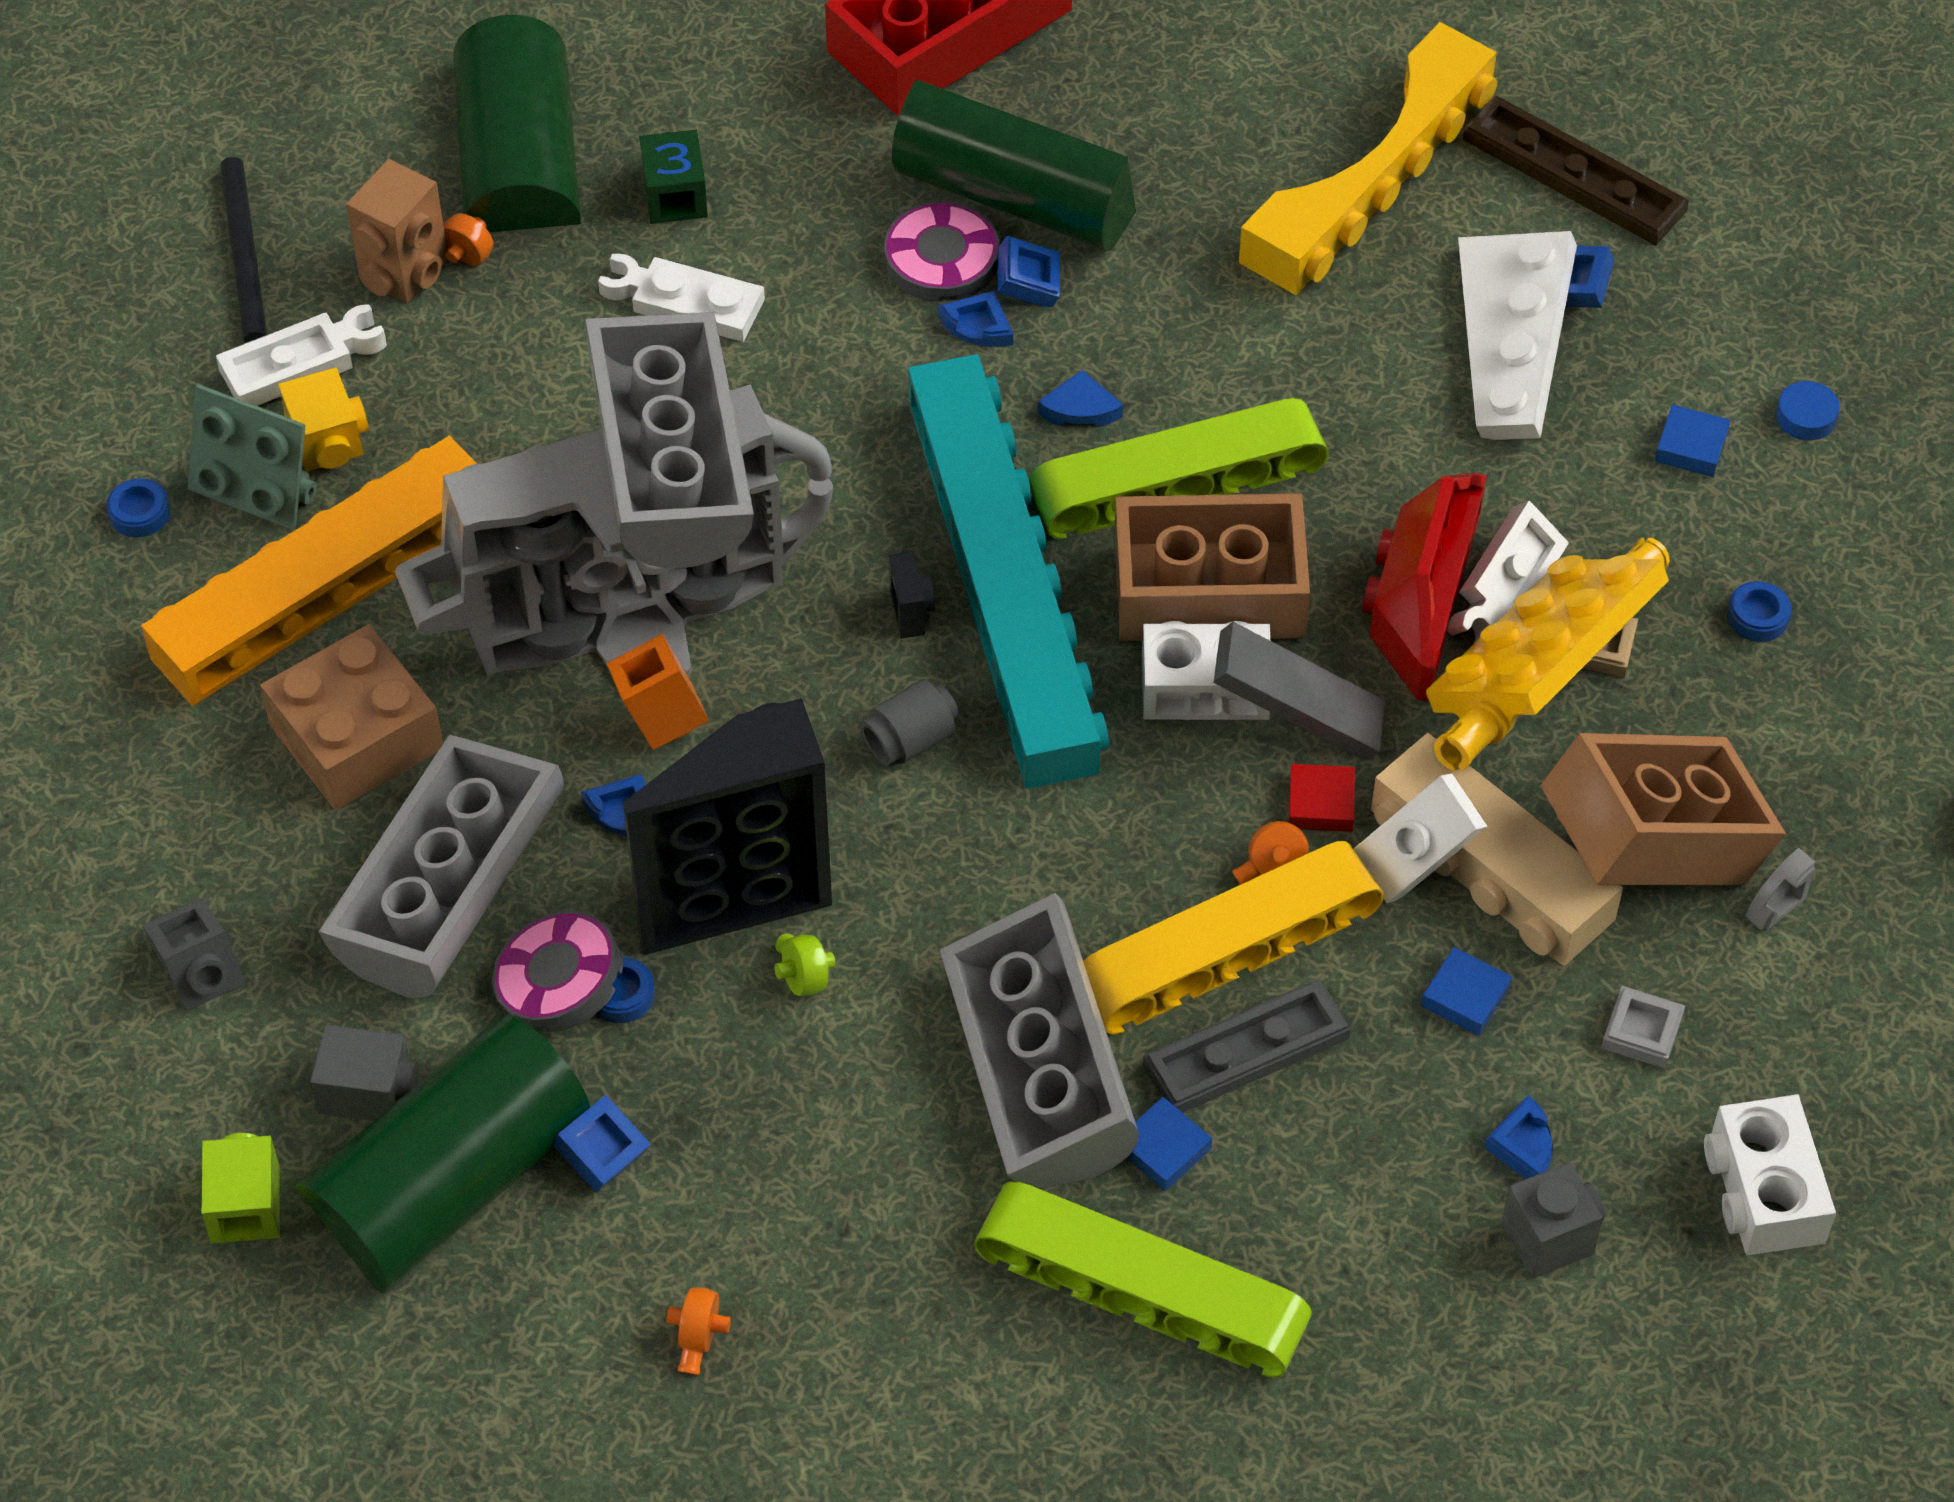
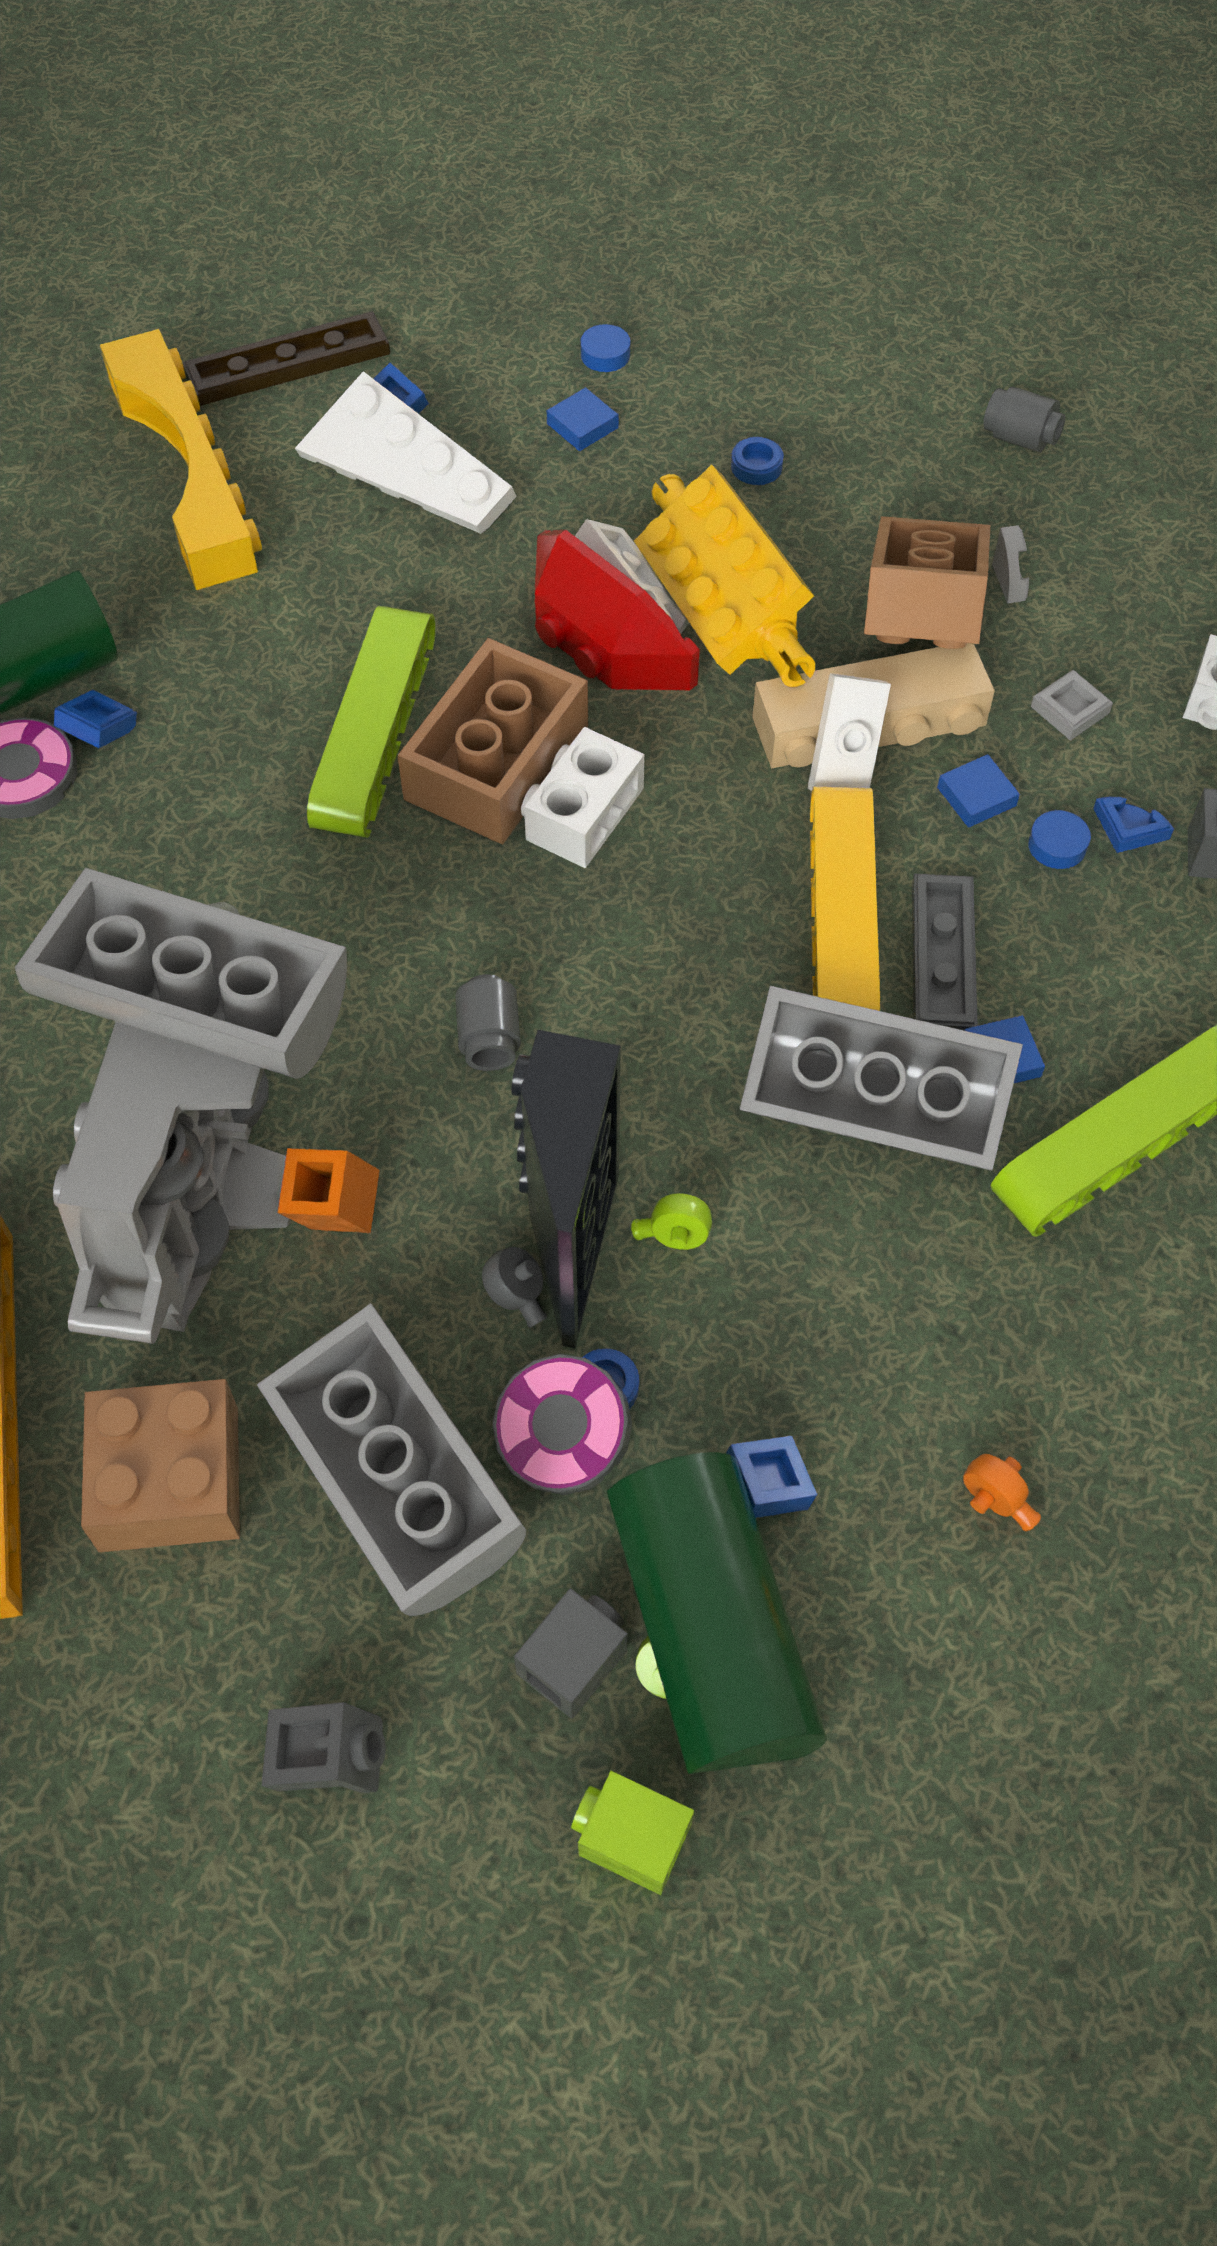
camera: 60 degrees left, 5 degrees up
blue tile [580,774,646,836] -> none
black plate [889,551,935,639] -> none
teal brick [908,354,1109,789] -> none
blue tile [938,291,1013,347] -> none
blue tile [1038,370,1123,427] -> none
dark grey tile [1213,621,1385,759] -> none
orange piece [1232,821,1309,885] -> none
red tile [1289,764,1355,832] -> none
none -> blue tile [1028,810,1091,869]

